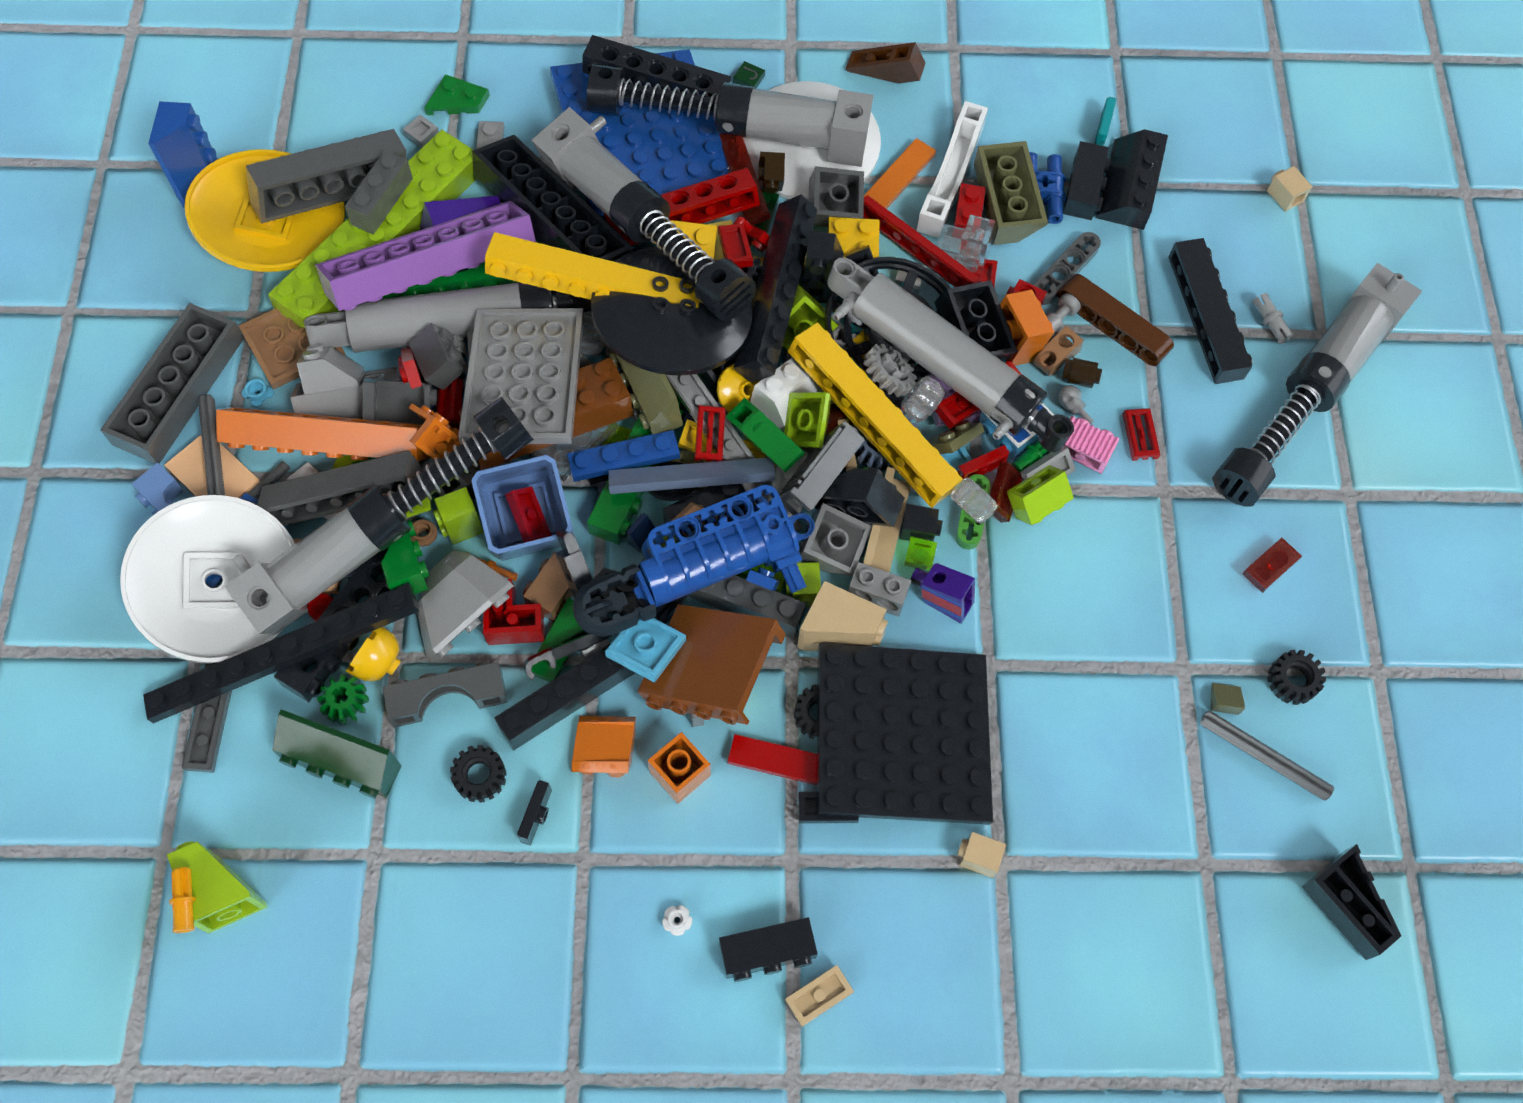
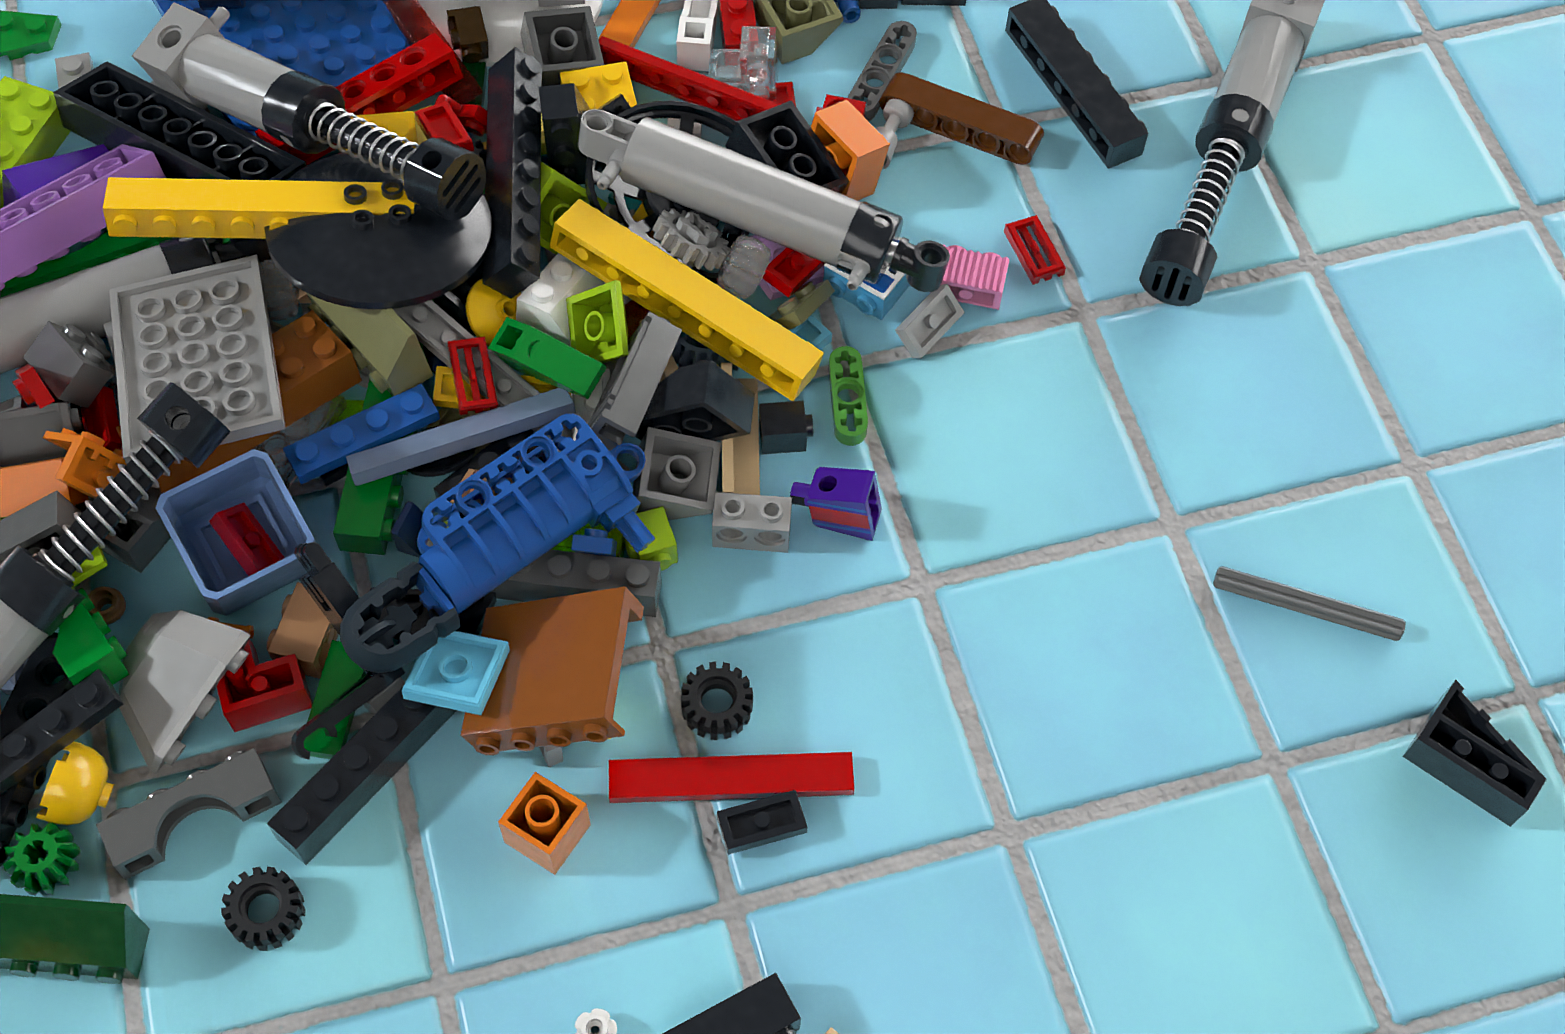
camera: 15 degrees left, 5 degrees down
lime brick [433,487,484,545] -> none
black plate [517,780,552,846] -> none
orange slope [571,716,636,778] -> none
tan slope [797,581,888,651] -> none
black plate [817,643,993,825] -> none
clear neon green plate [904,537,937,571] -> none
clear gear [950,478,998,524] -> none
red tile [957,445,1010,485] -> none
tan brick [957,832,1006,878] -> none
clear red plate [986,462,1022,523] -> none
lime brick [1007,465,1074,525] -> none
green axle [1011,440,1048,476] -> none
medium nougat leg [1034,326,1084,376] -> none
light grey piece [1057,385,1094,424] -> none
dark brown brick [1062,358,1102,388] -> none
olive slope [1211,683,1245,715] -> none
clear red plate [1242,537,1302,593] -> none
light grey pin [1252,293,1294,344] -> none
black tyre [1267,650,1326,705] -> none

